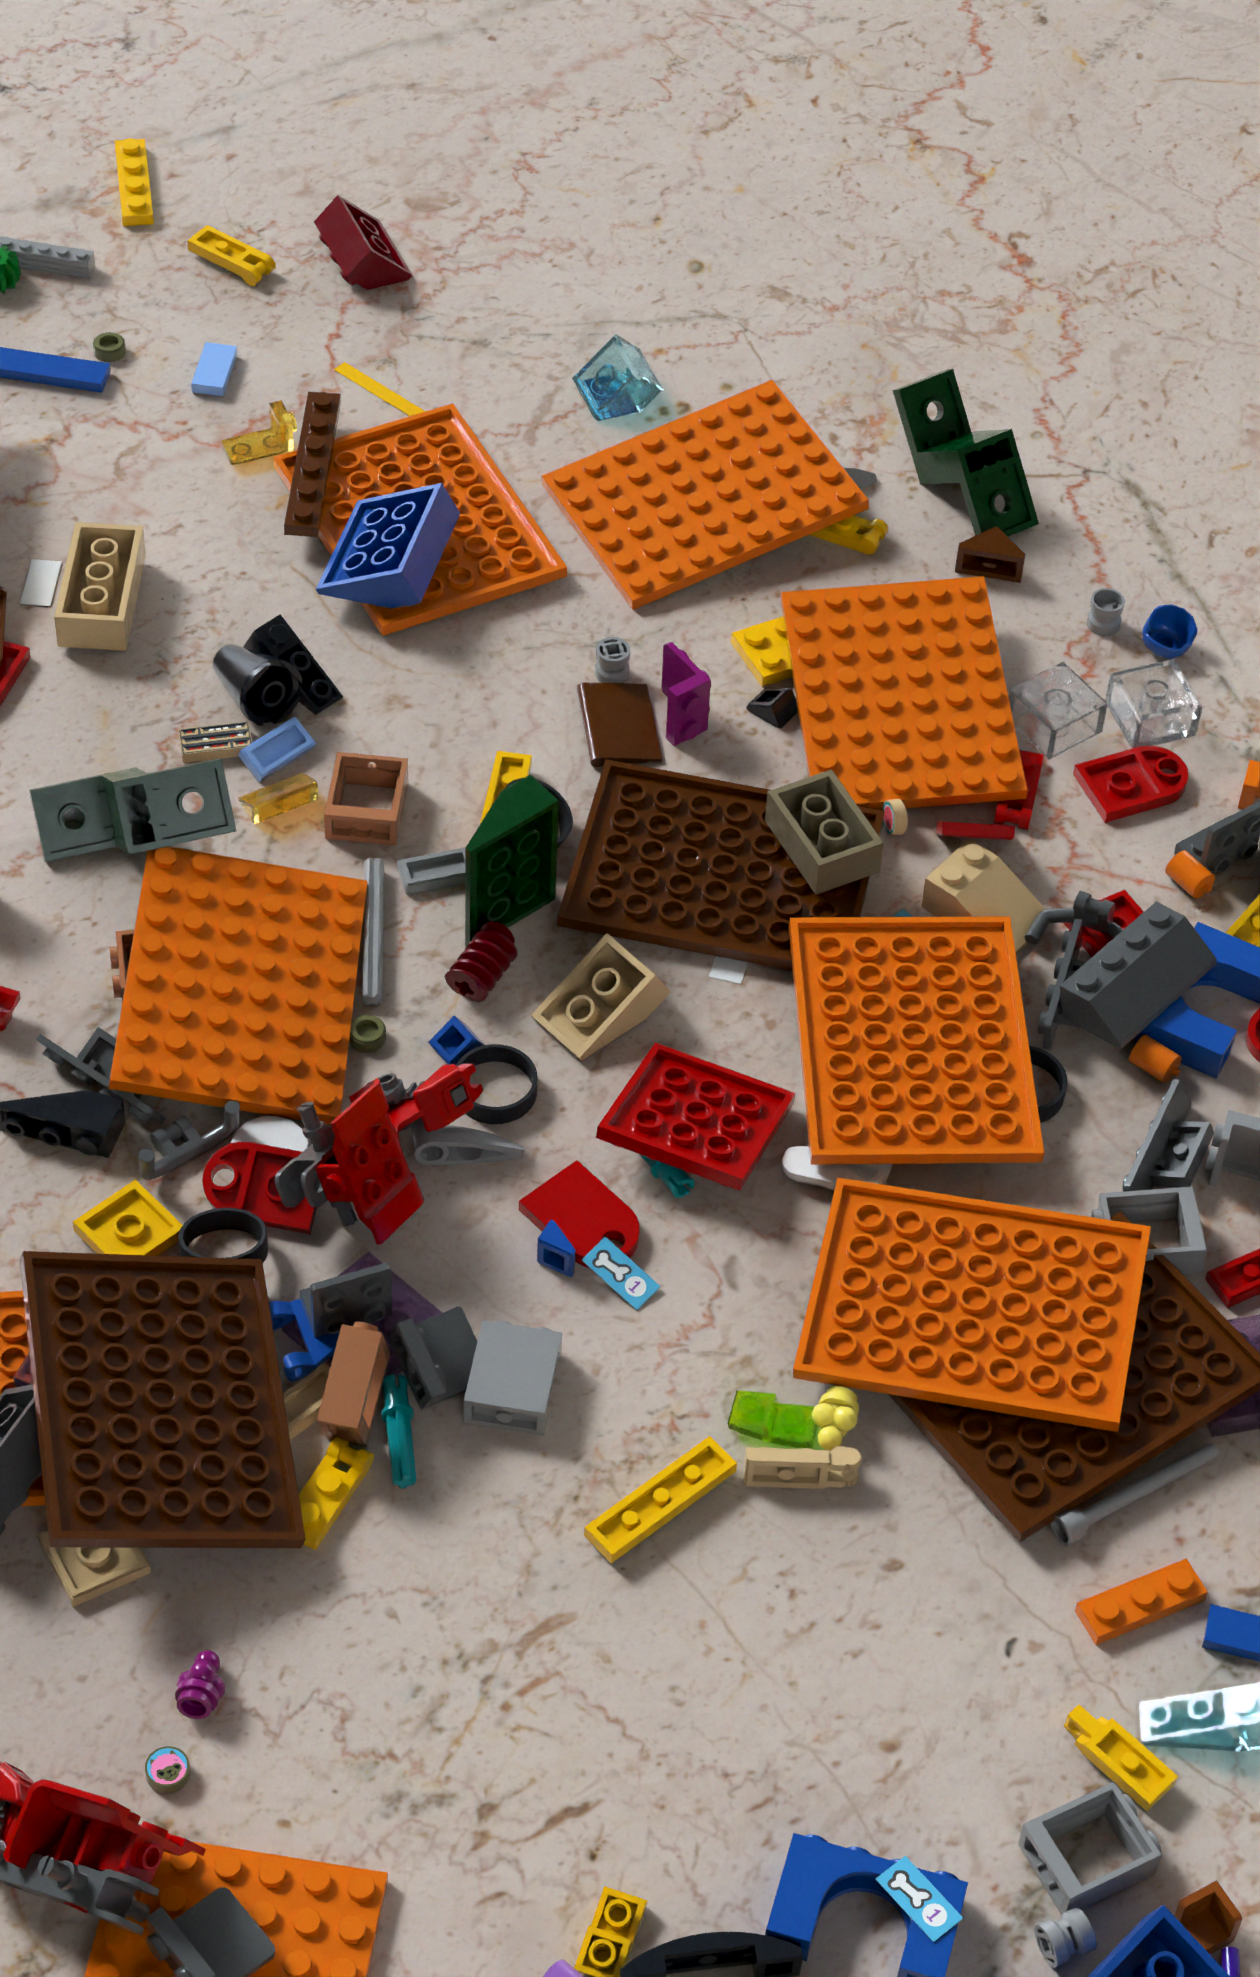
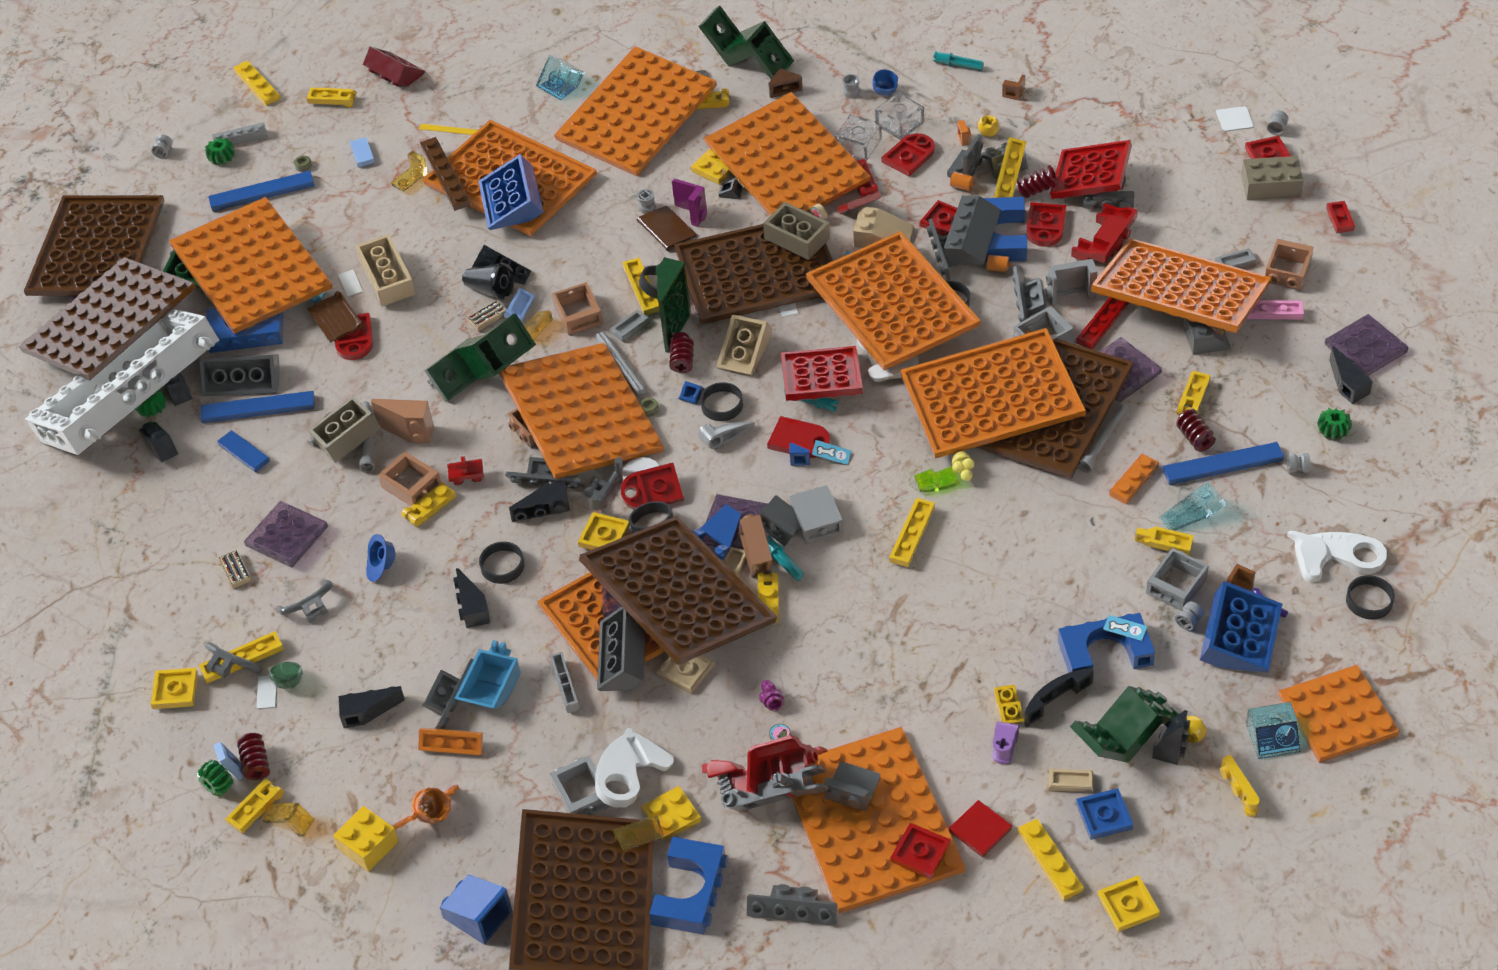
camera: 20 degrees left, 0 degrees up
red piece [275,1064,484,1245] -> none
dark grey bracket [300,1263,392,1337] -> none
tan hinge [743,1446,862,1489] -> none
dark grey piece [1024,890,1123,945] -> none

